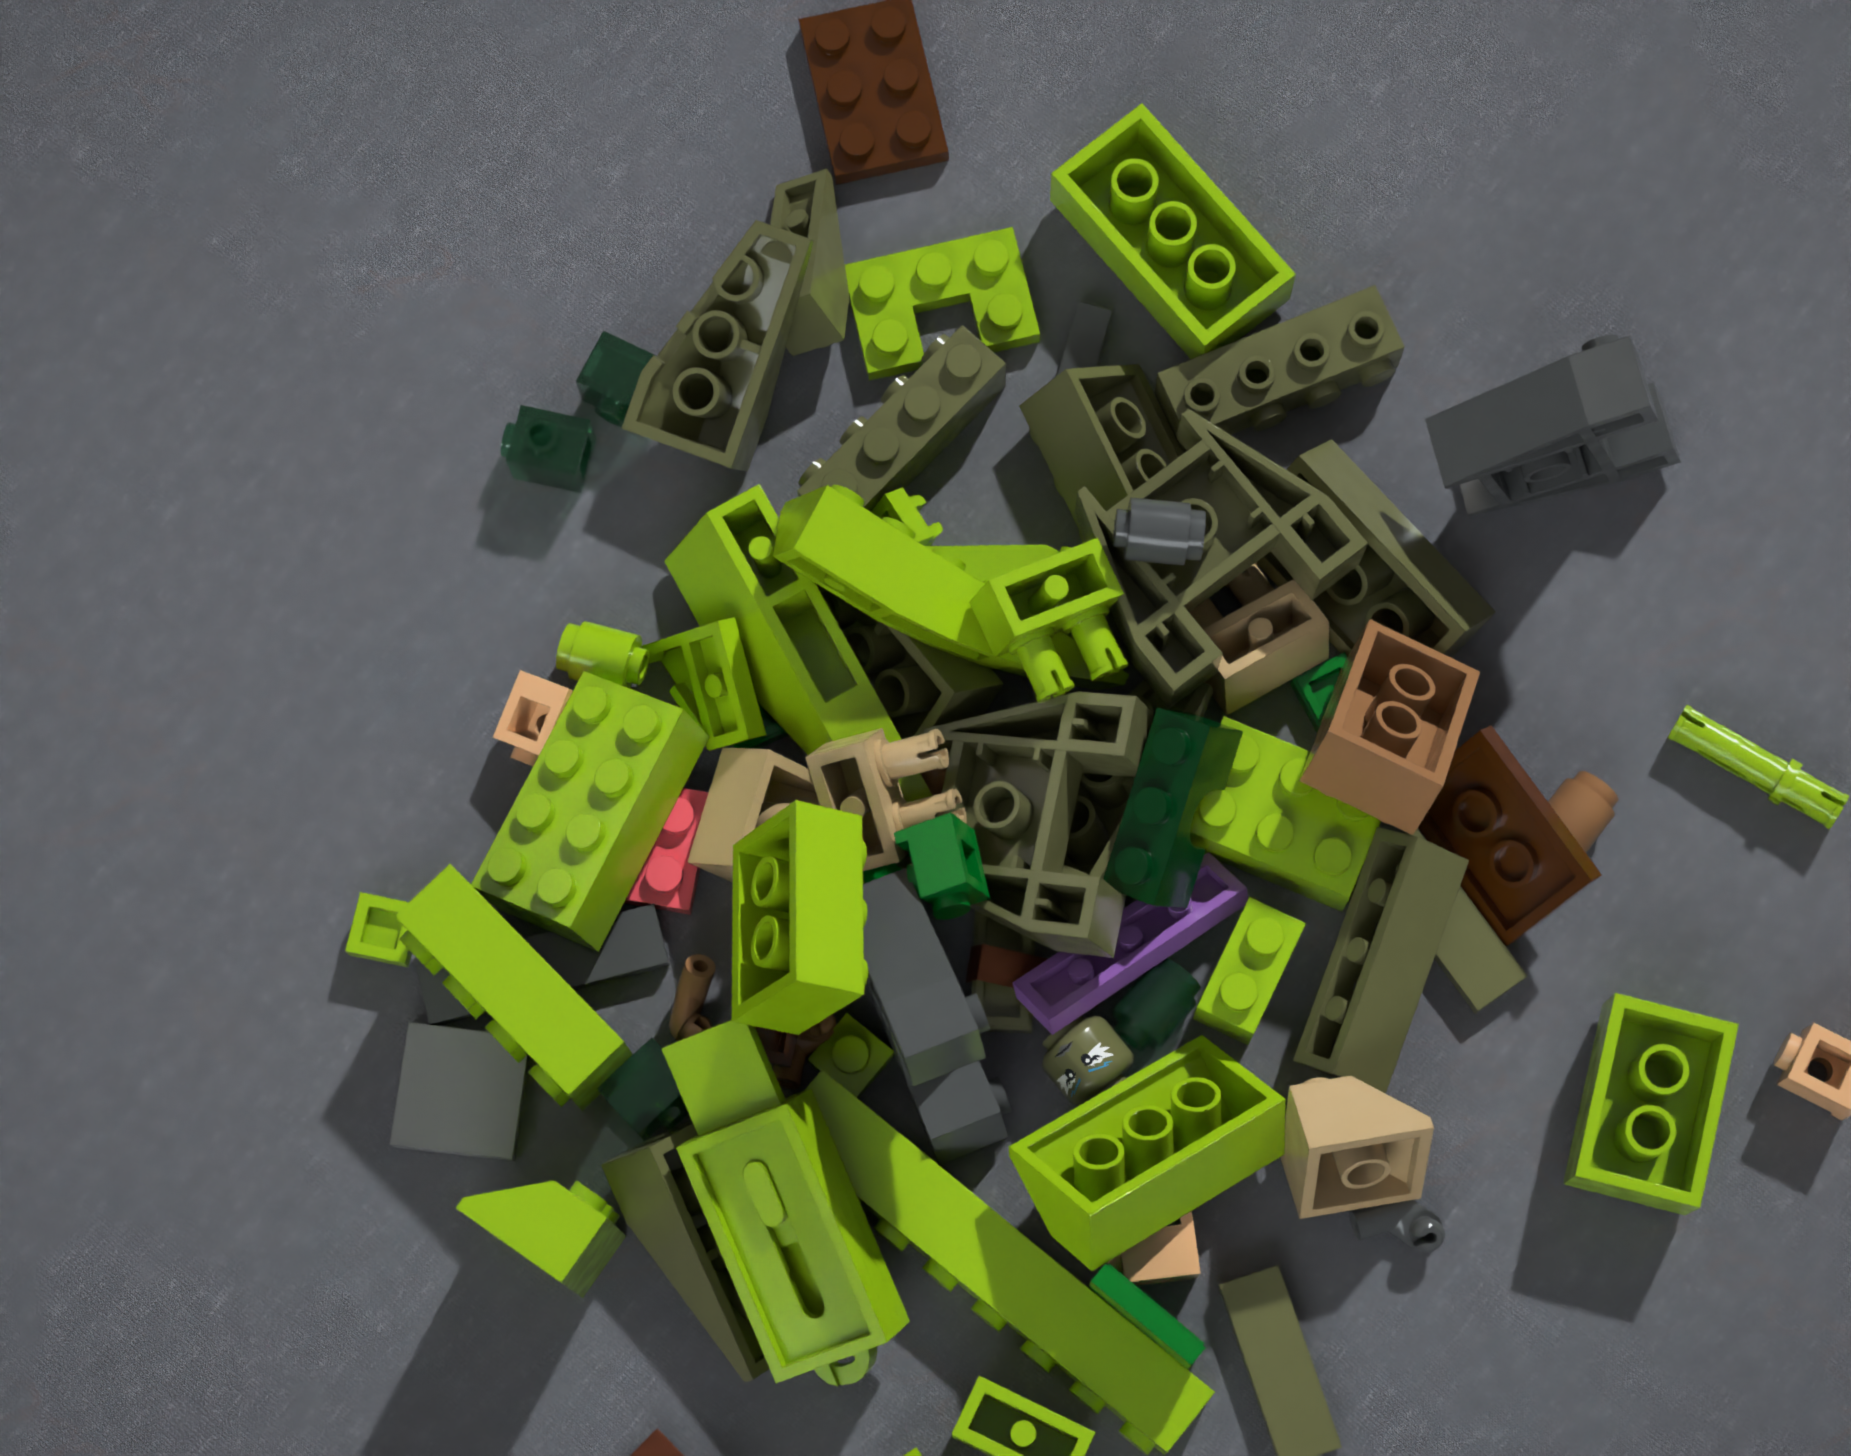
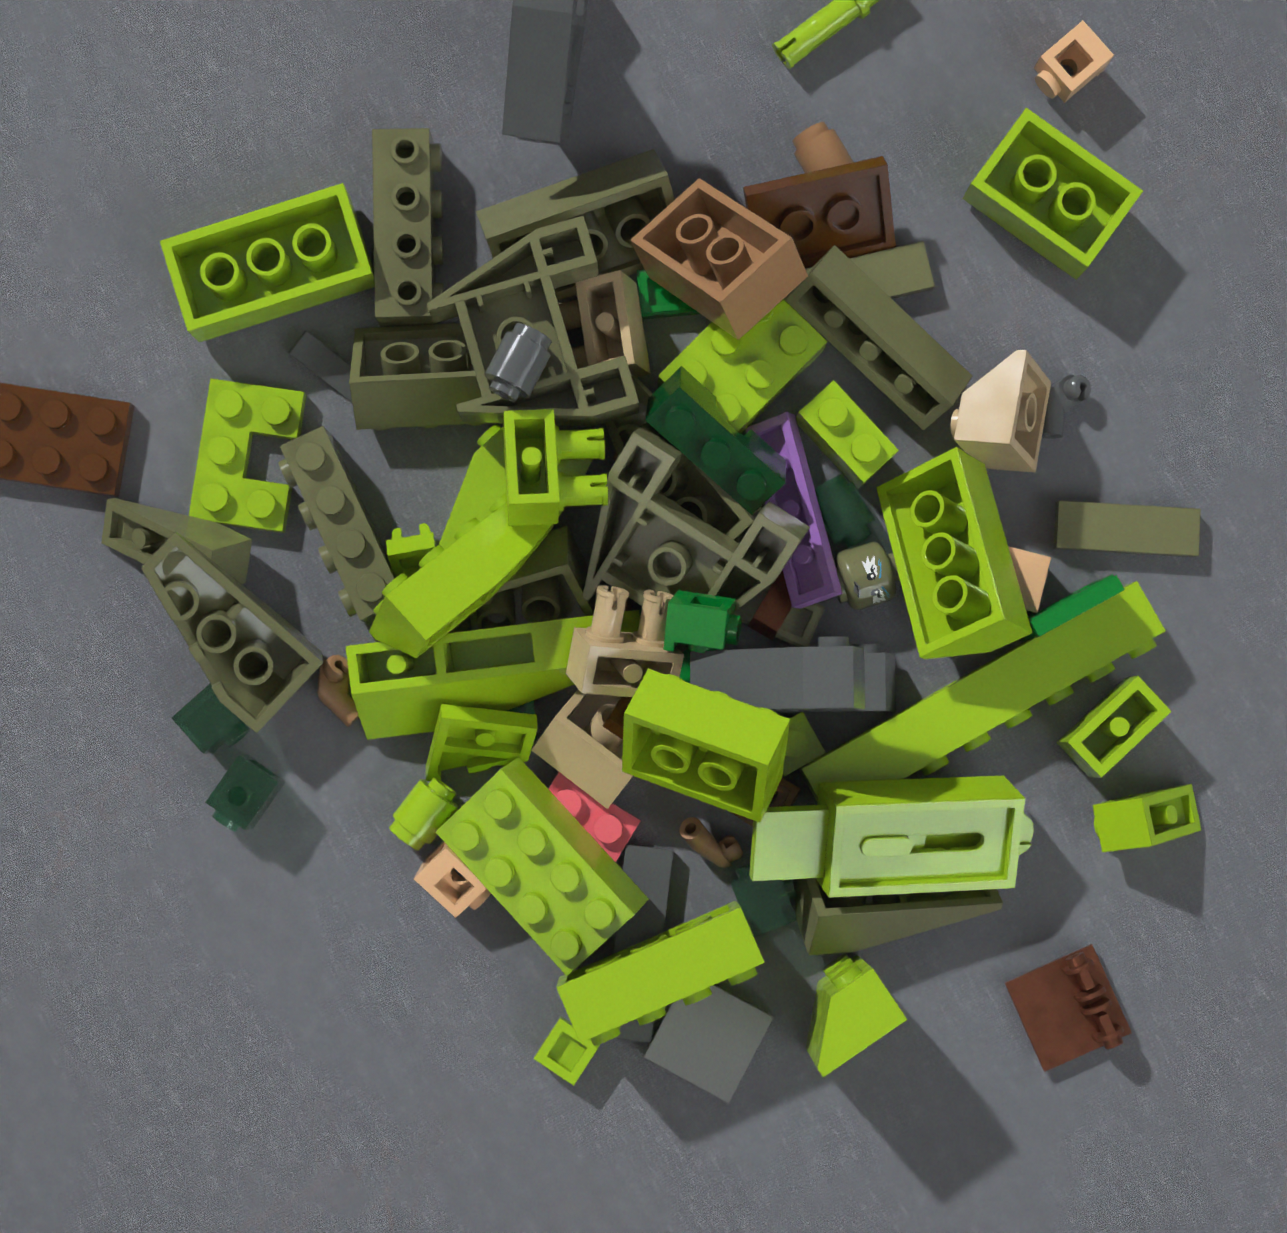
camera: 75 degrees left, 10 degrees up
none -> medium nougat arm [317,655,359,727]

